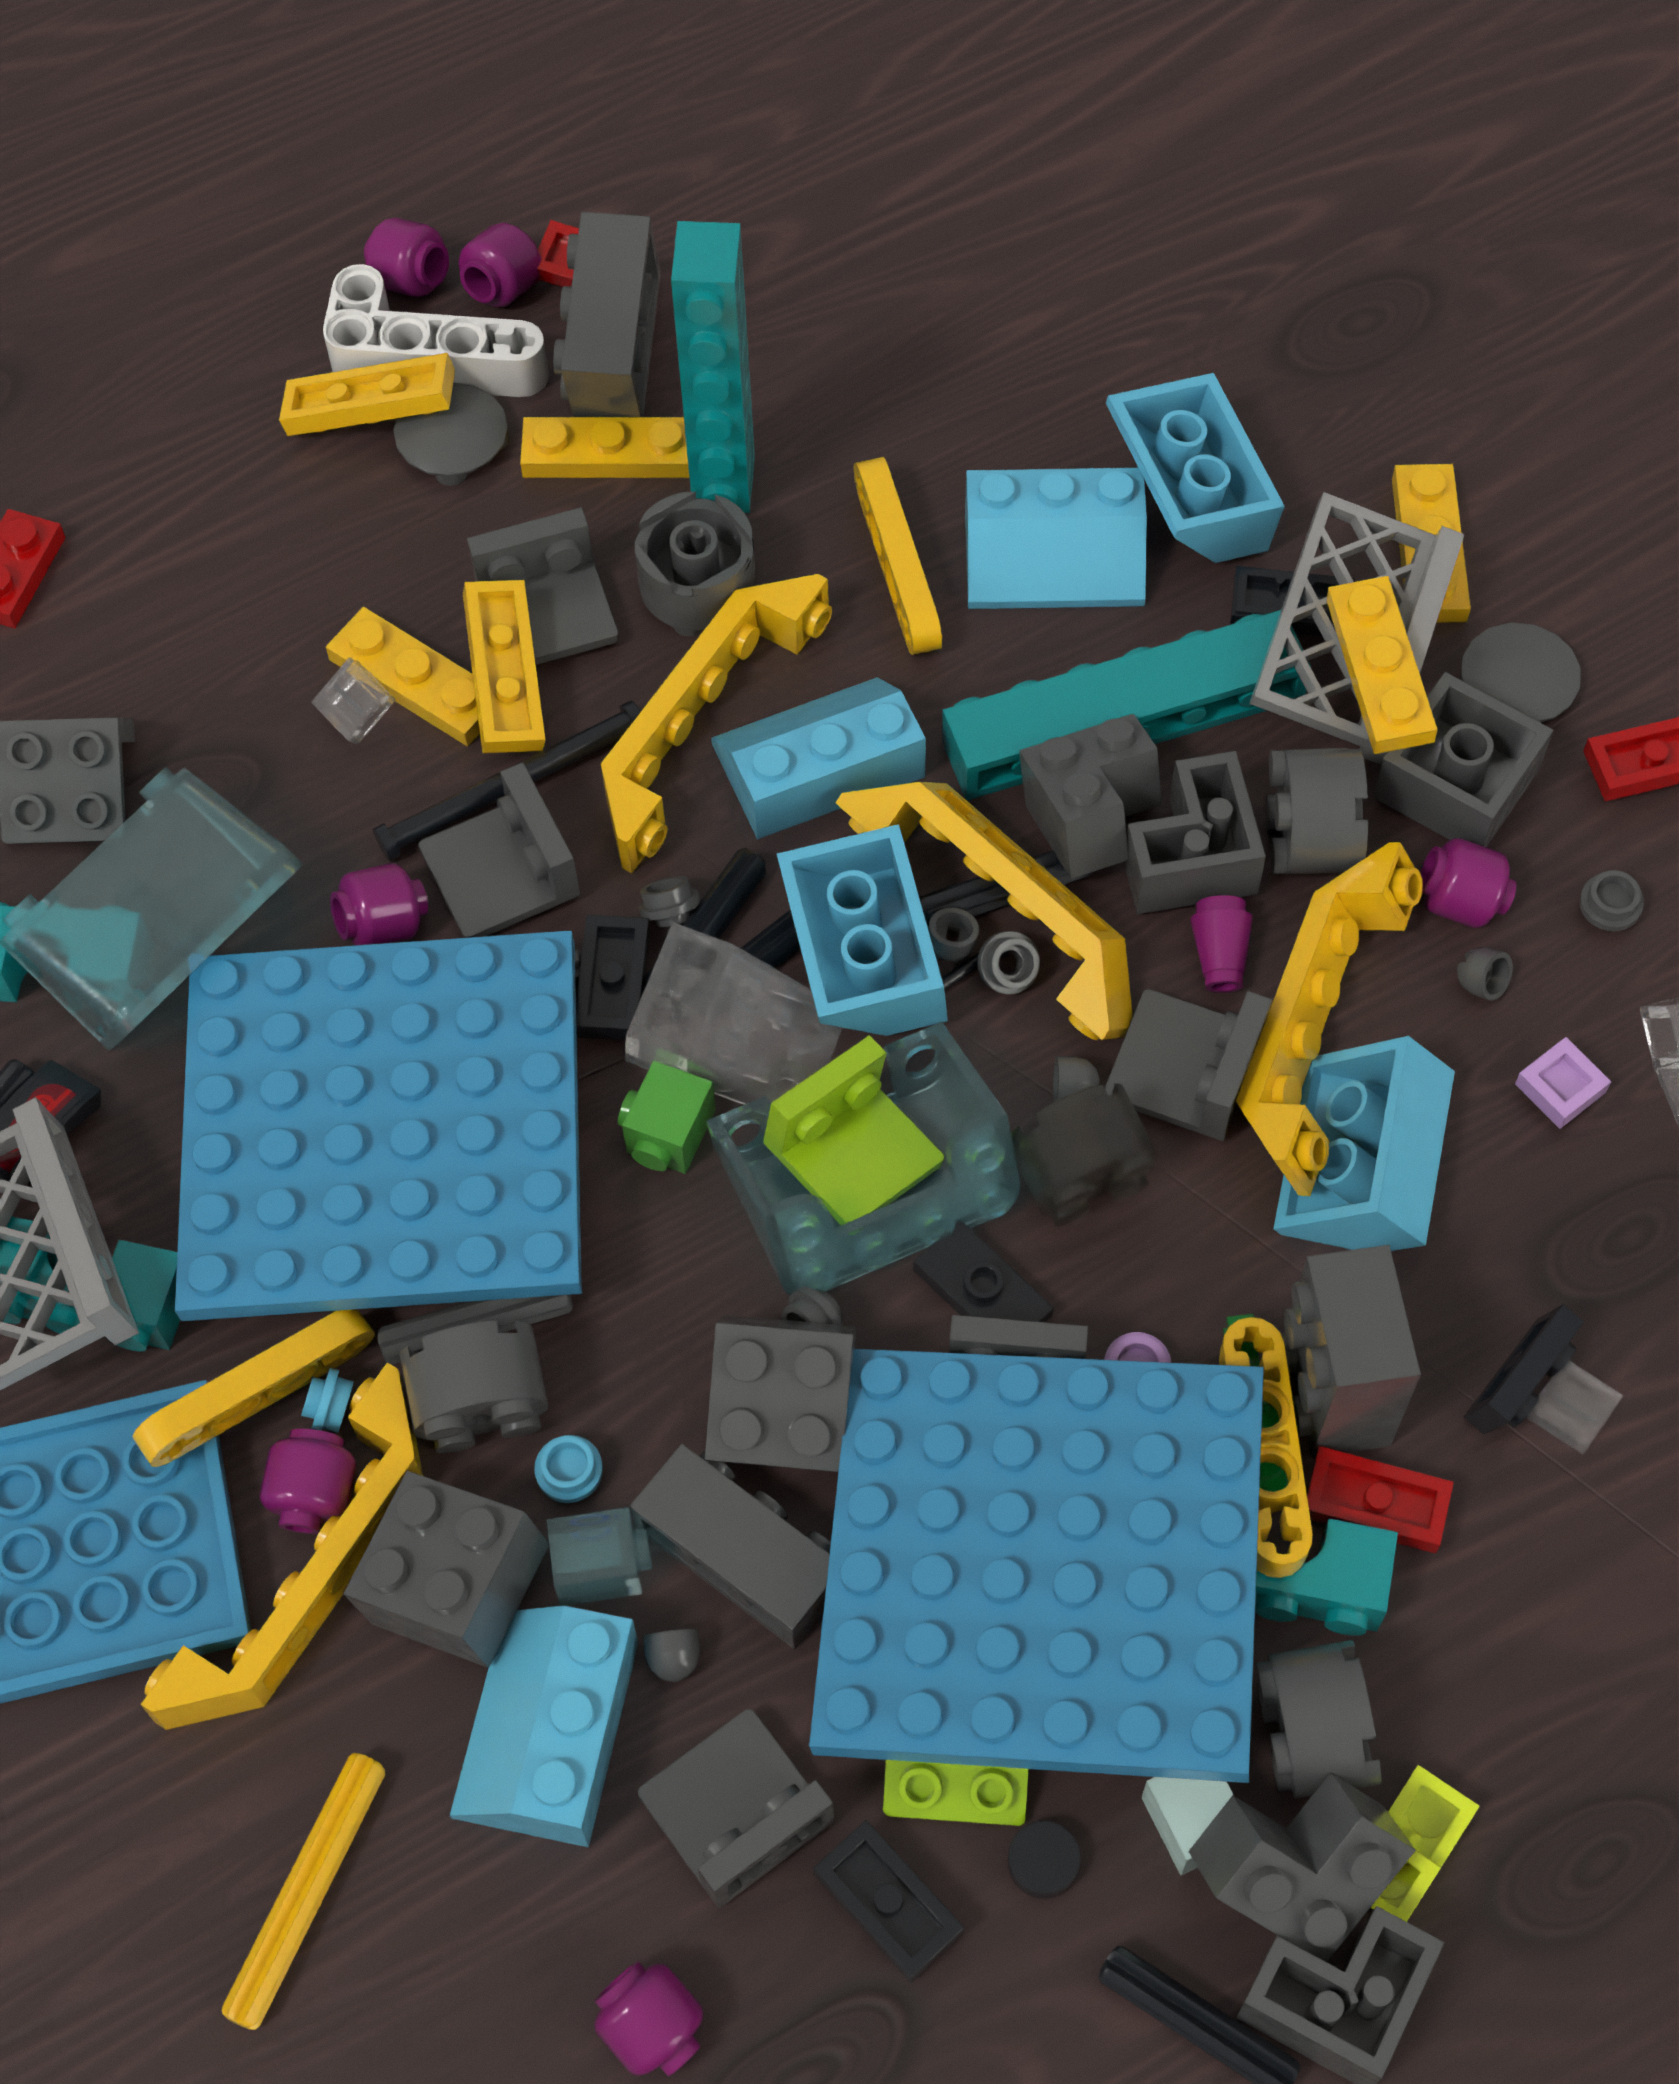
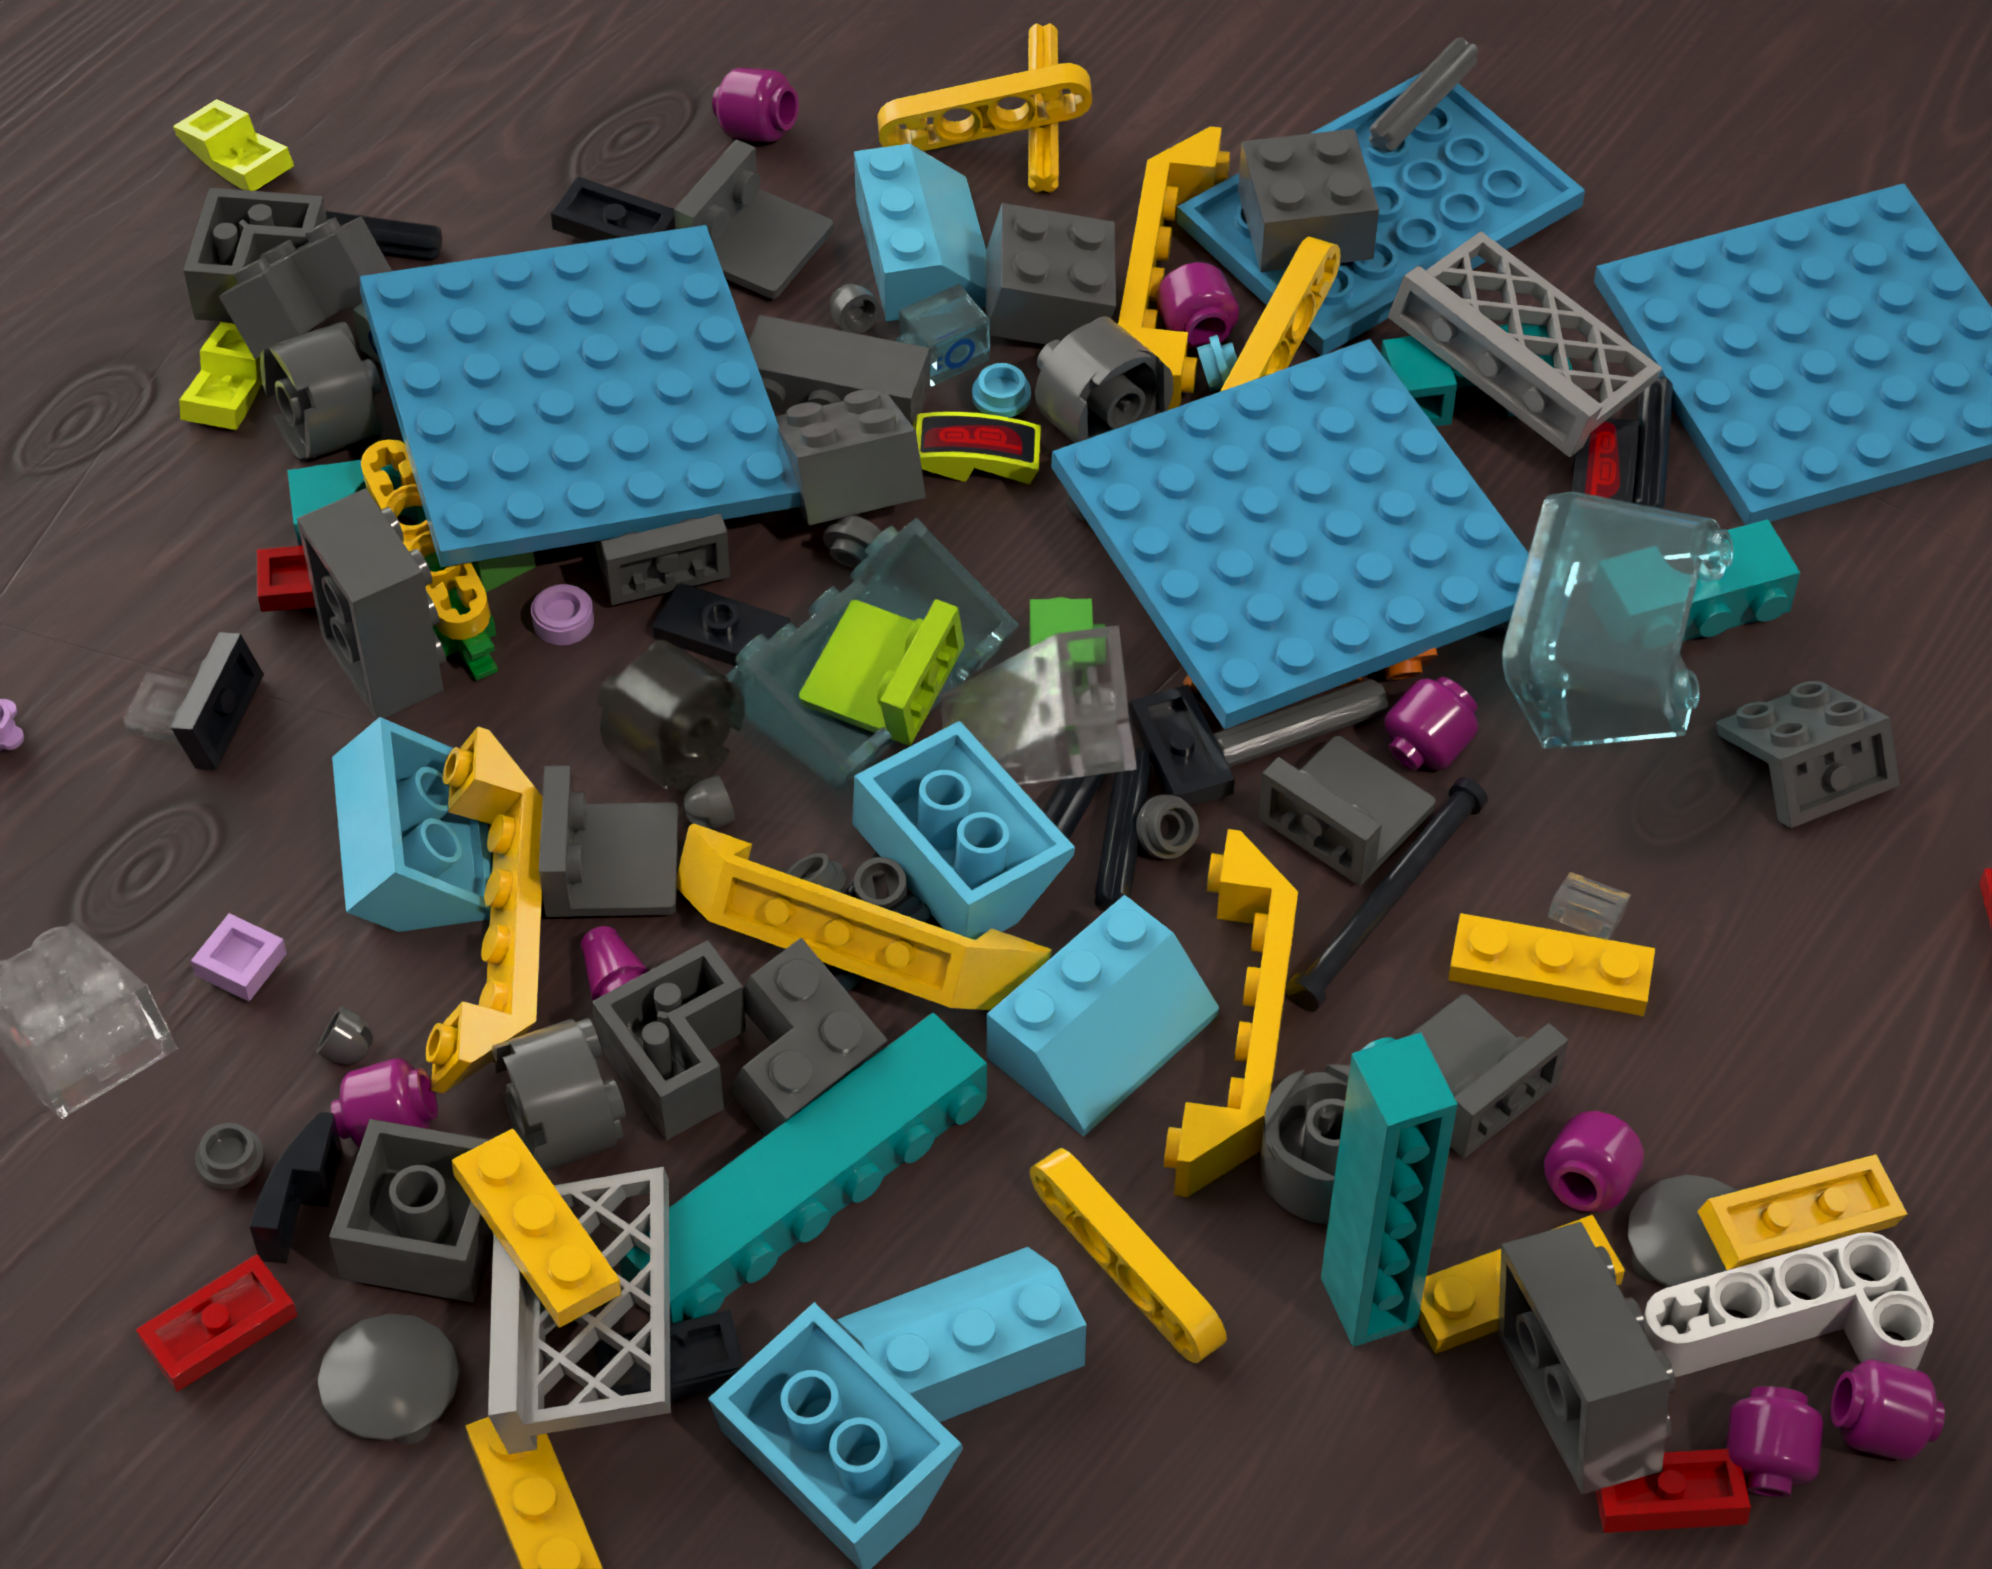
camera: 155 degrees right, 10 degrees down
yellow plate [463,580,546,754] -> none
none -> black slope [249,1112,343,1264]
none -> yellow beam [877,63,1092,151]
none -> slope [913,412,1041,484]
none -> dark grey brick [1238,129,1379,272]
none -> magenta head [1544,1111,1644,1213]

